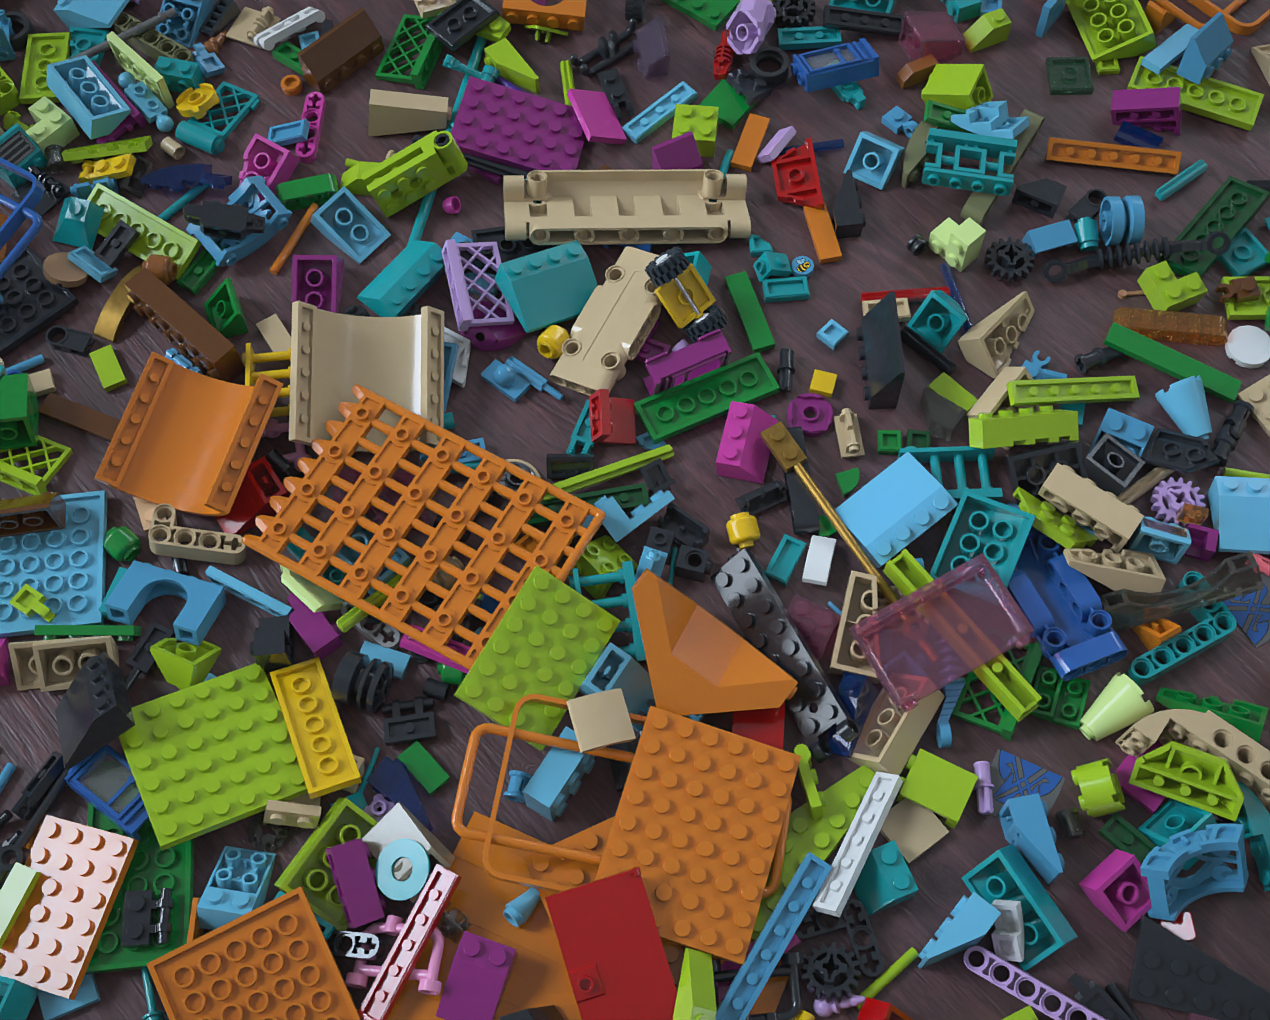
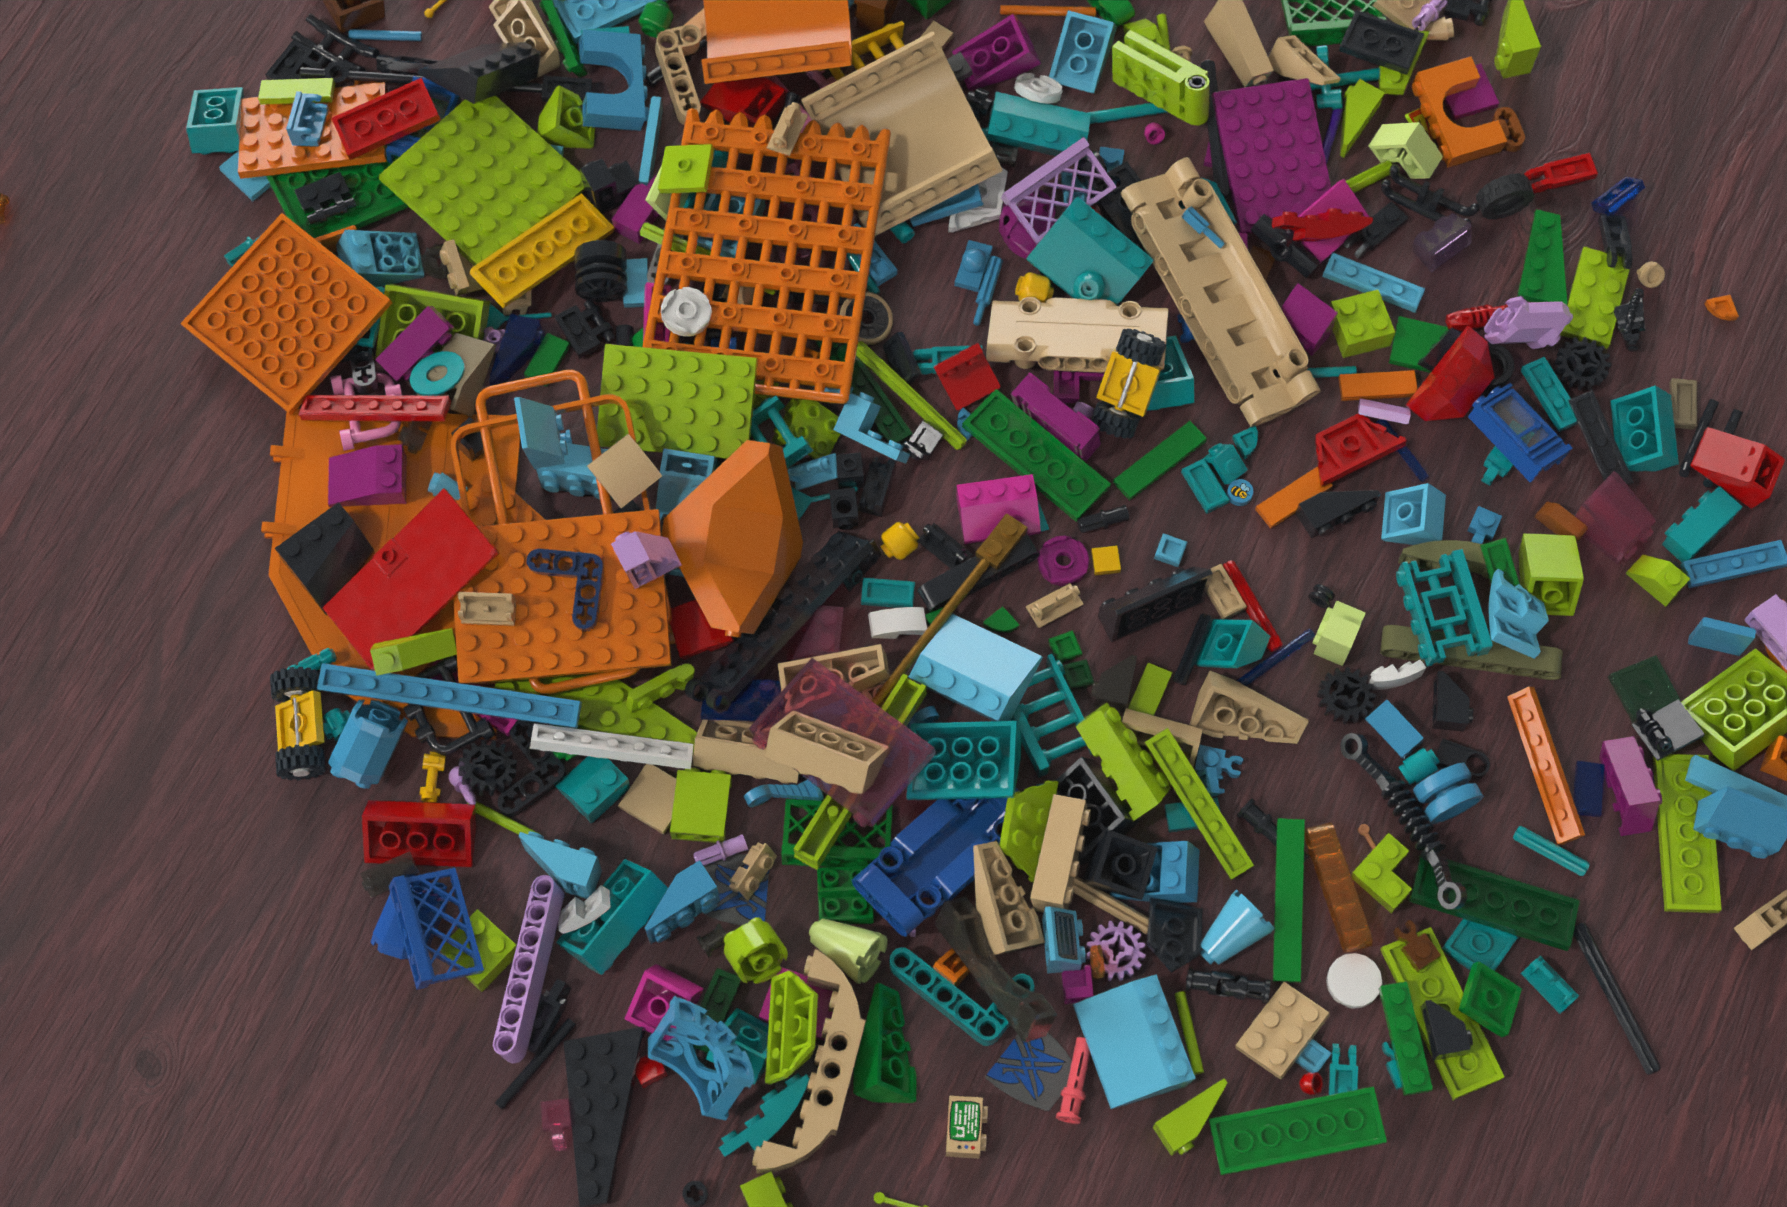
camera: 65 degrees right, 5 degrees up
none -> dark azure hinge [286,92,329,146]
none -> red plate [331,78,441,160]
none -> black panel [451,417,484,462]
none -> tan hinge [458,592,516,626]
none -> medium azure slope [514,397,568,469]
none -> dark blue beam [527,549,604,631]
none -> lavender wedge [611,531,682,589]
none -> lime plate [658,144,714,194]
none -> white tile [661,287,712,336]
none -> tan hinge [729,843,777,901]
none -> tan slope [765,710,890,794]
none -> tan hinge [767,103,808,156]
none -> white tile [1014,73,1063,104]
none -> teal plate [1073,272,1105,300]
none -> dark azure axle [1181,206,1225,248]
none -> black piece [1250,214,1320,278]
none -> tan slope [1268,35,1341,85]
none -> red slope [1272,208,1373,242]
none -> white slope [1368,660,1426,690]
none -> yellowish green brick [1369,122,1443,179]
none -> red wedge [1405,326,1494,421]
none -> hinge [1632,699,1705,761]

